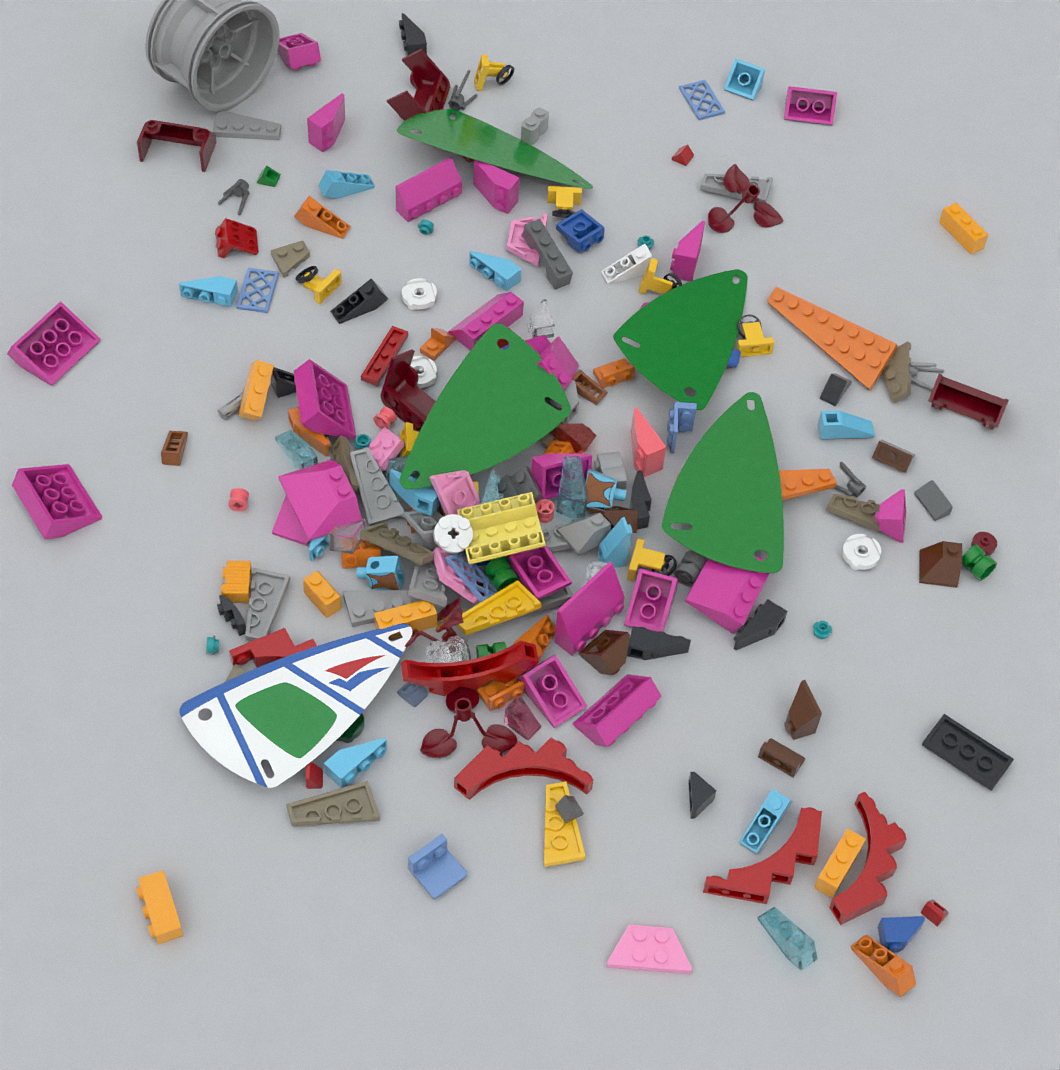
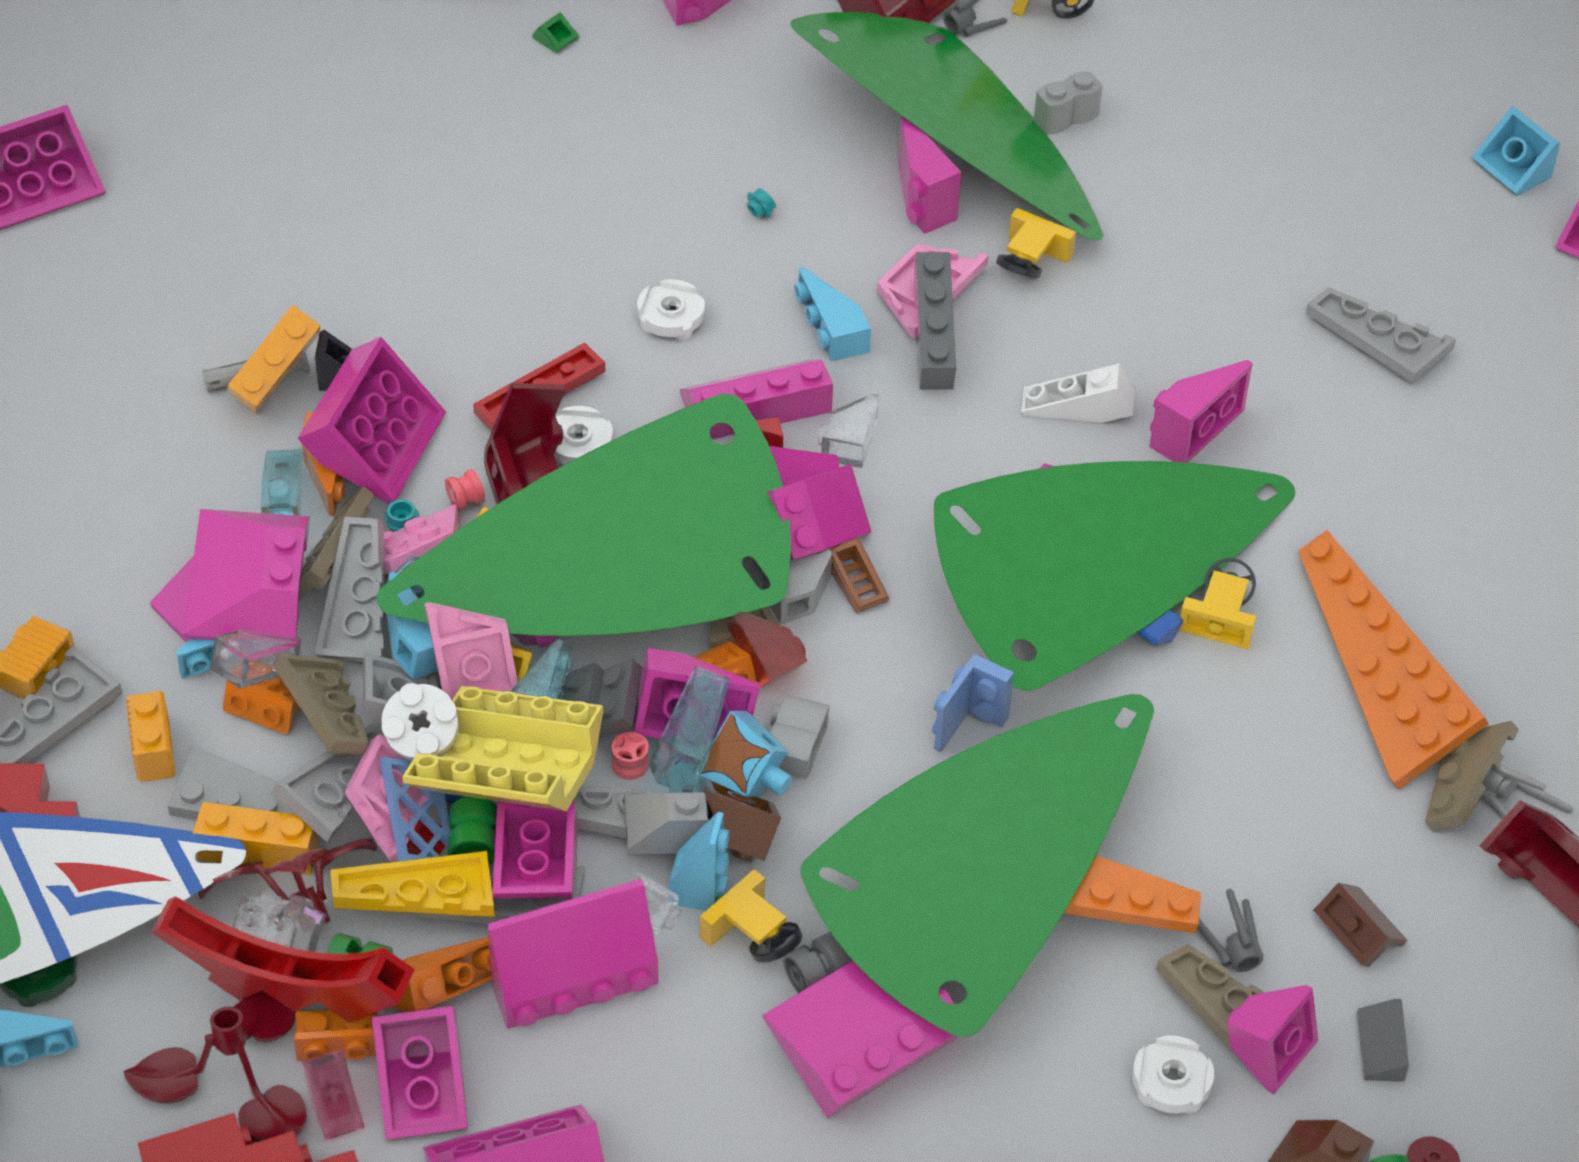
camera: 30 degrees right, 5 degrees down
dark orange slope [161,430,188,466] -> none
medium azure slope [179,276,238,307] -> none
red bracket [215,218,259,258] -> none
dark grey plant [218,179,250,215] -> none
coral wheel [228,488,249,511] -> none
medium blue window [236,268,279,313] -> none
dark tan wing [271,240,310,278] -> none
orange slope [294,196,351,239] -> none
yellow piece [296,266,342,304] -> none
medium azure slope [318,170,375,198] -> none
black slope [330,278,388,324] -> none
medium azure torso [356,556,405,590] -> none
dark pink slope [395,158,462,222] -> none
sand blue slope [397,682,428,707] -> none
orange slope [420,328,456,361] -> none
blue plate [556,209,605,253] -> none
reddish brown slope [579,630,630,675] -> none
orange bracket [593,358,636,388] -> none
dark pink slope [624,569,679,632] -> none
black slope [627,626,691,660] -> none
black slope [630,470,652,529] -> none
coral slope [631,408,666,477] -> none
teal plate [637,235,654,250] -> none
yellow piece [638,258,682,294] -> none
red slope [672,144,694,166] -> none
medium blue window [679,80,725,120] -> none
dark red plant [707,164,784,233] -> none
black slope [734,599,788,650] -> none
medium azure slope [818,411,875,439] -> none
black slope [820,373,852,407] -> none

